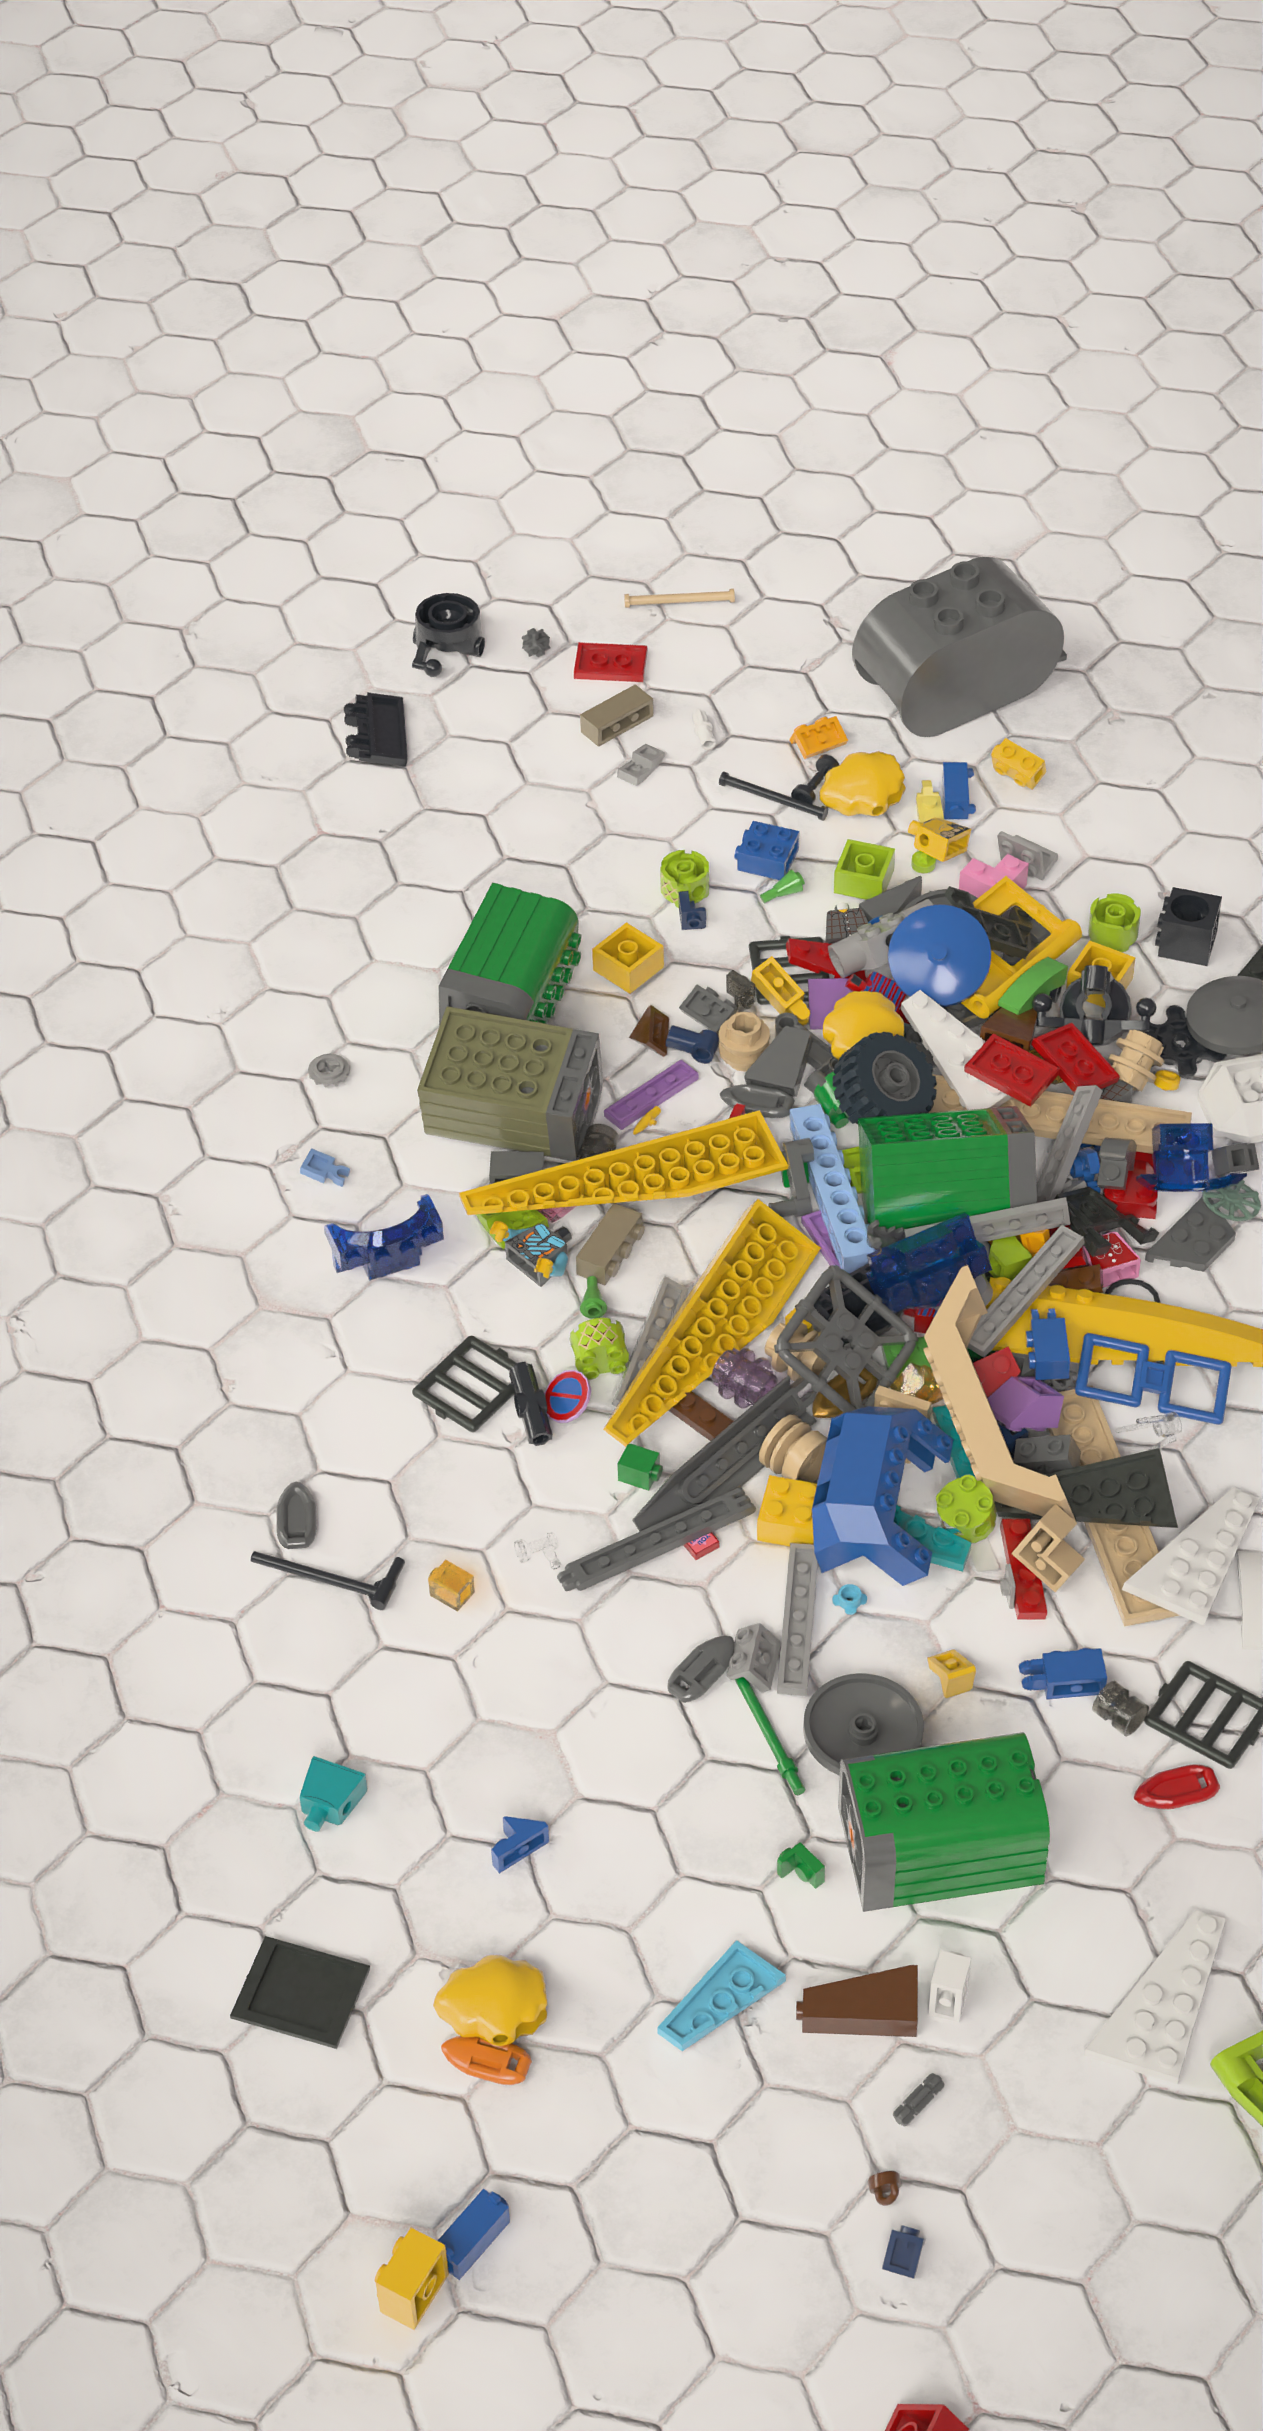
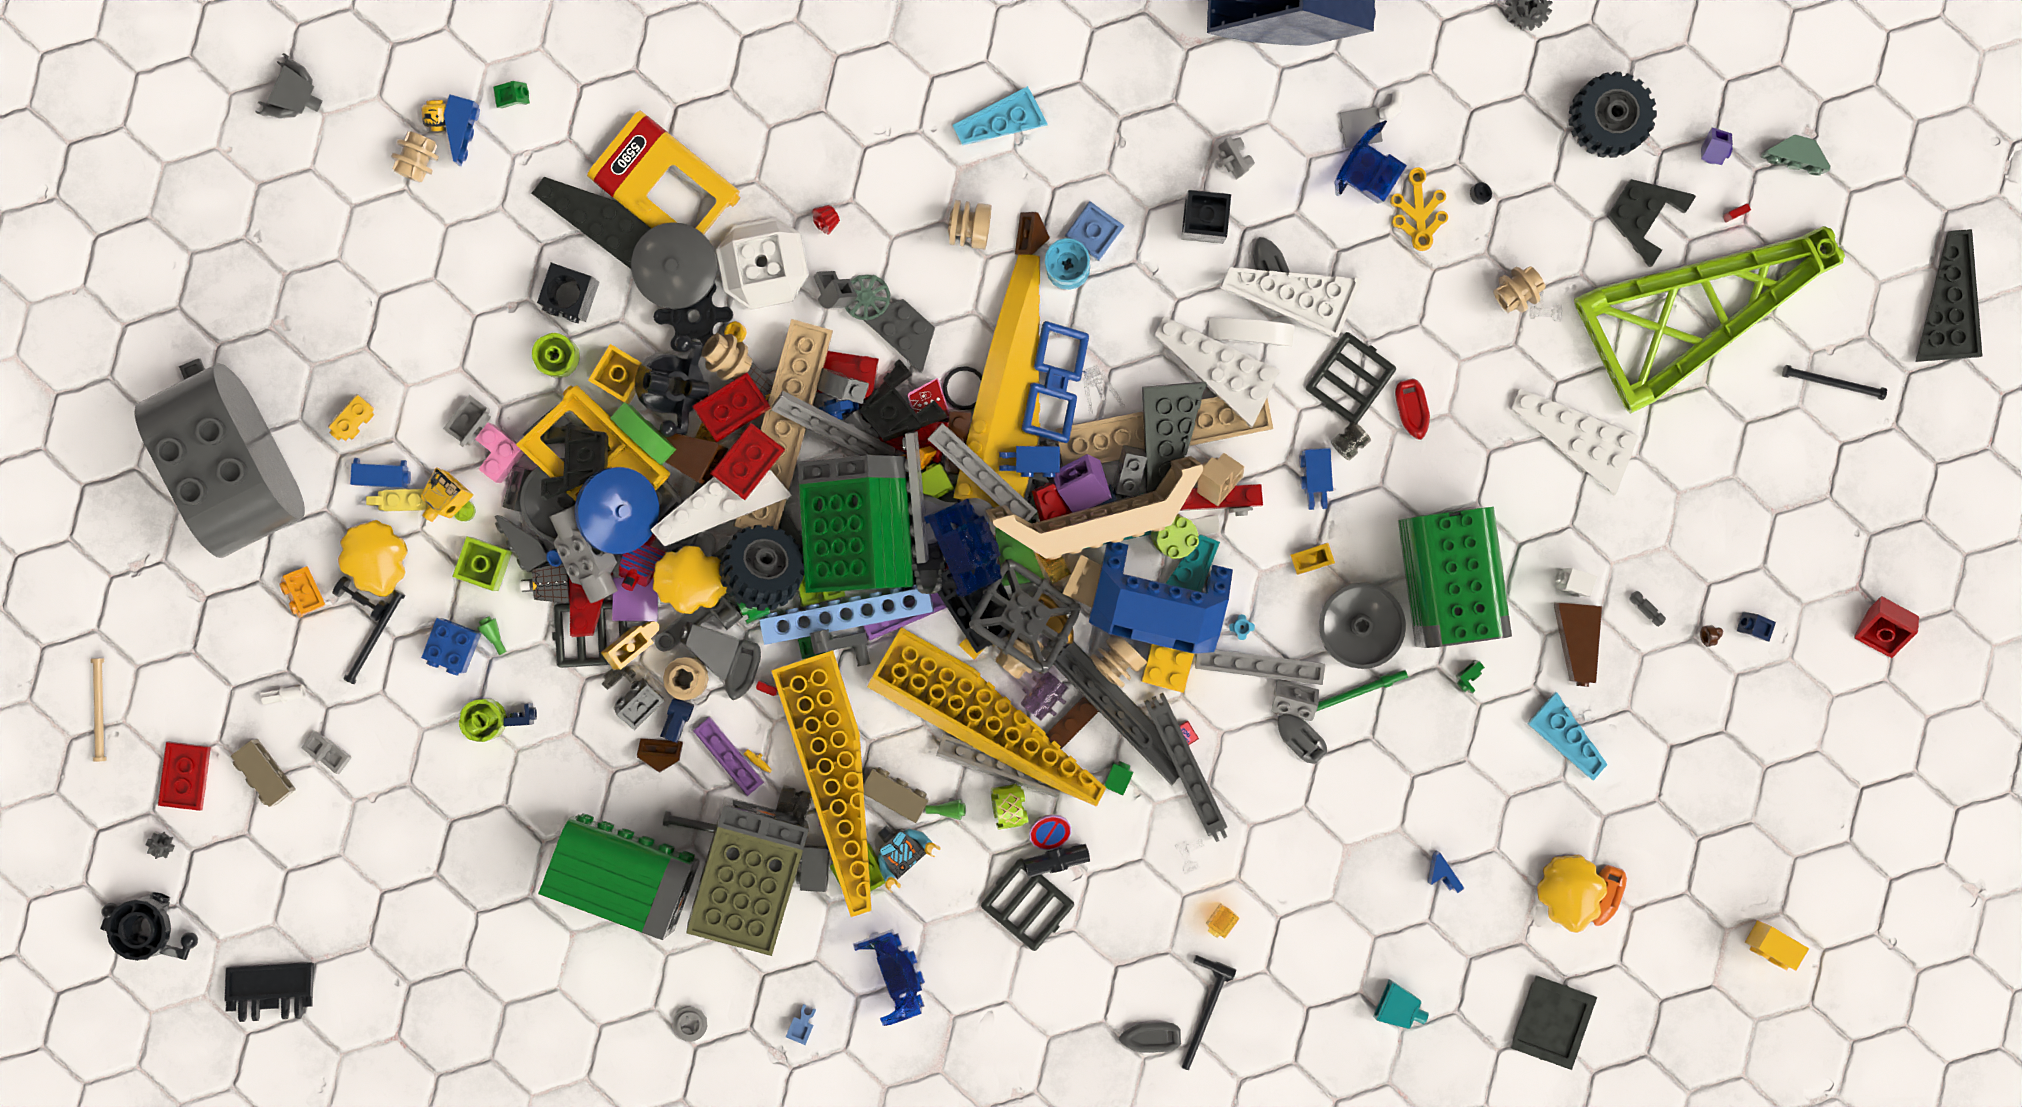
camera: 85 degrees left, 40 degrees up
blue brick [437,2188,510,2280] -> none
yellow brick [592,922,664,994] -> none
clear blue piece [1136,1123,1247,1192] -> none

